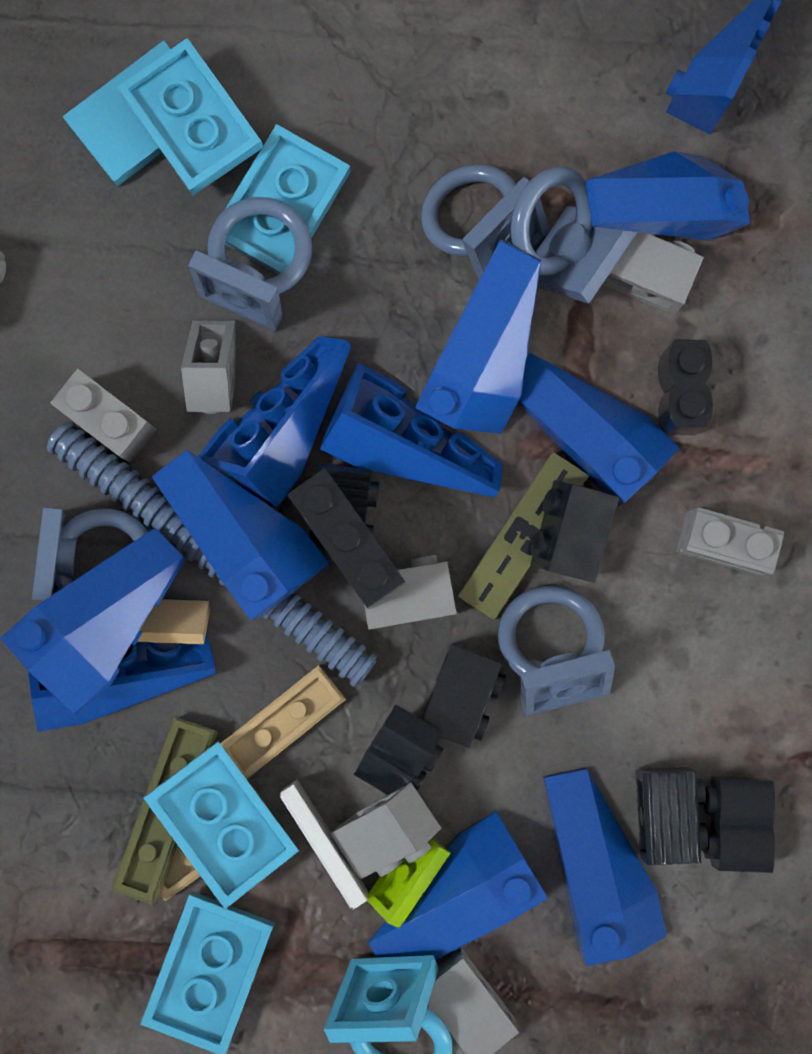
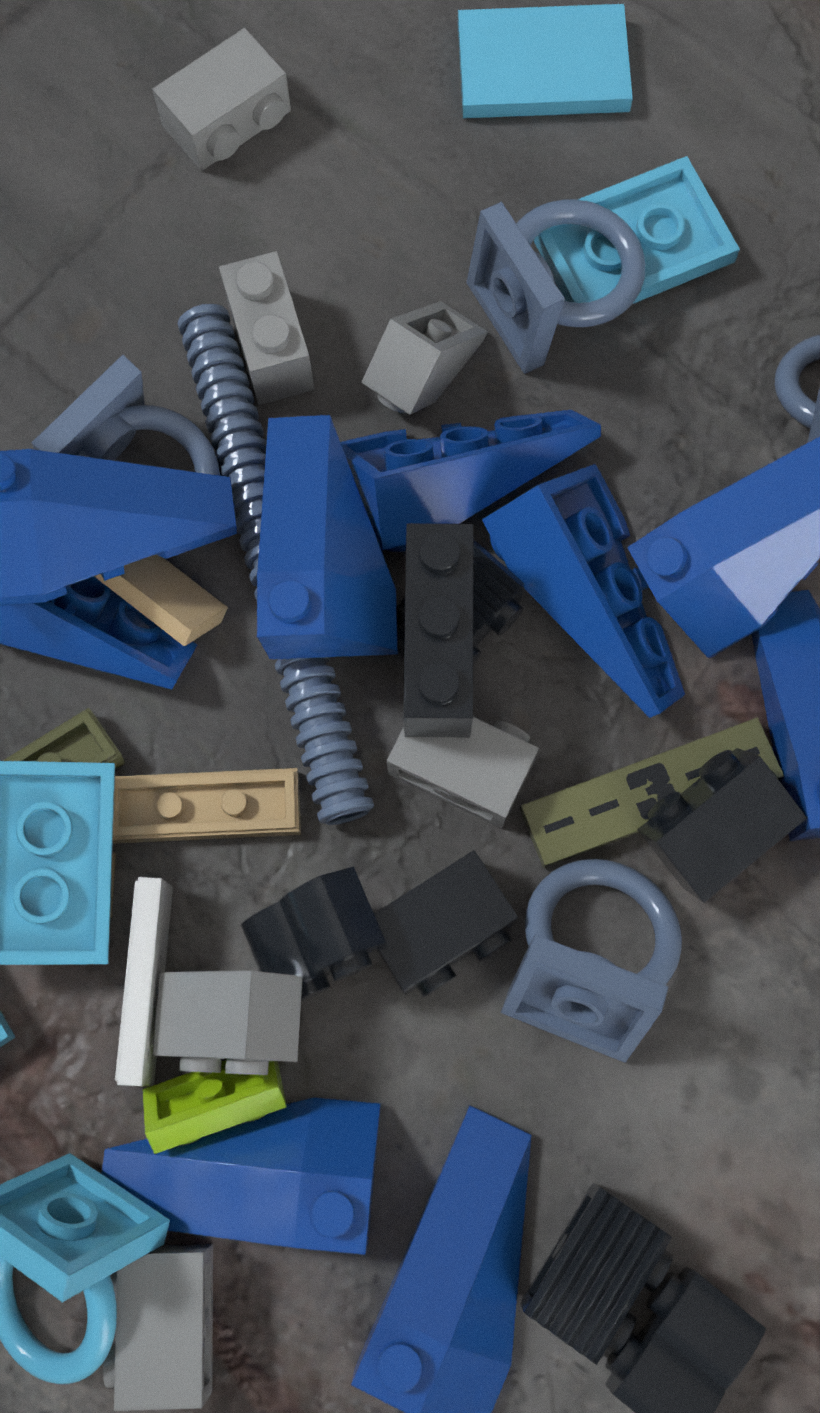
camera: 40 degrees right, 10 degrees down
medium azure plate [116,38,263,196] -> none

